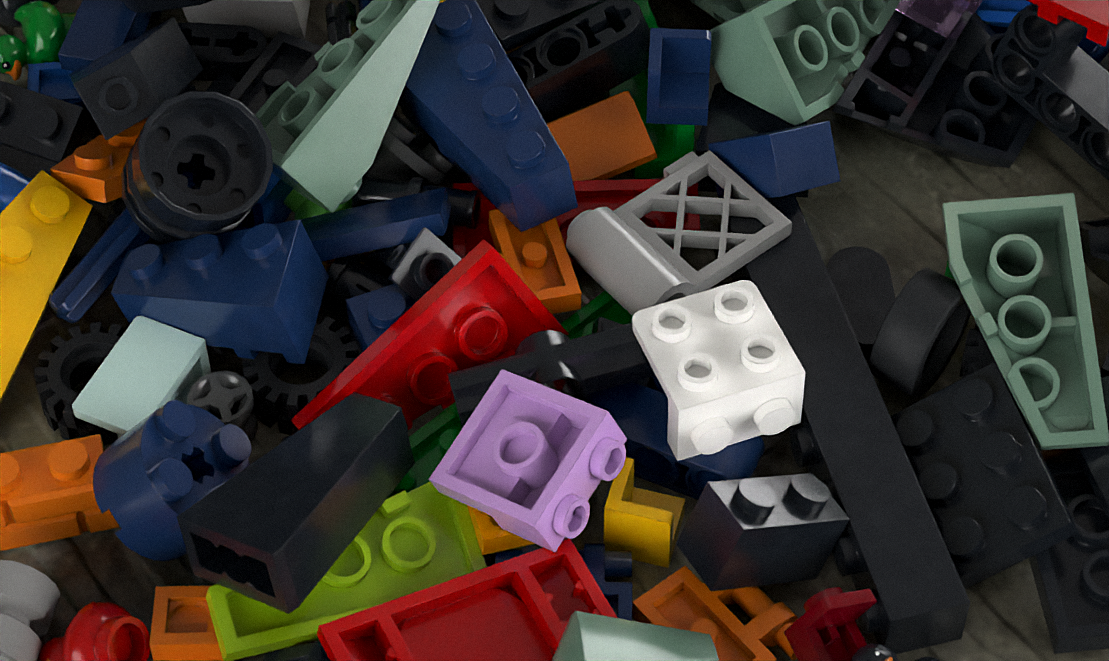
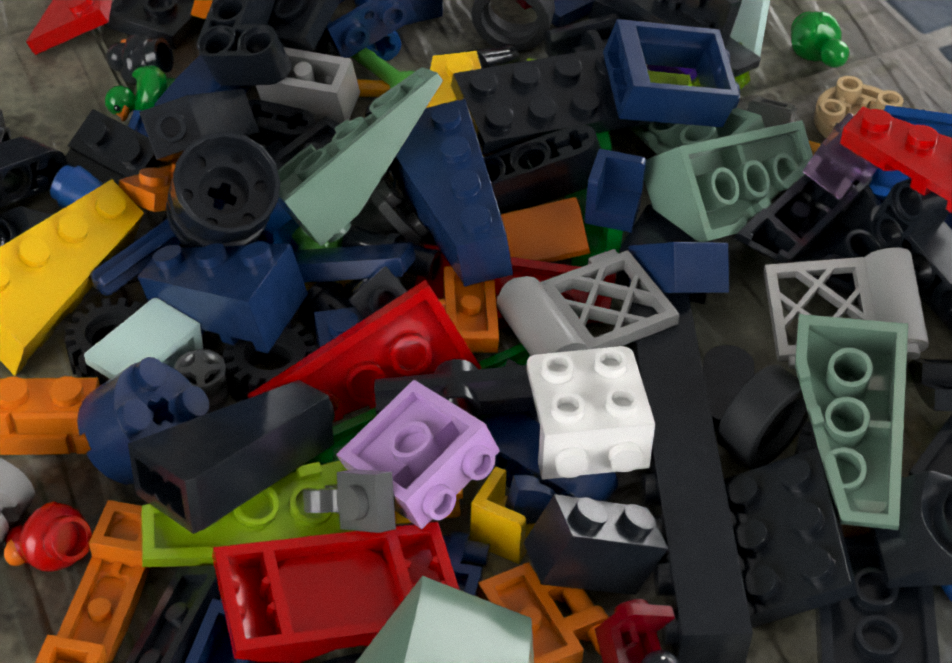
camera: 10 degrees right, 5 degrees down
none -> dark grey plate [303,469,396,533]
none -> dark blue tile [505,475,556,524]
none -> light grey piece [763,248,929,369]

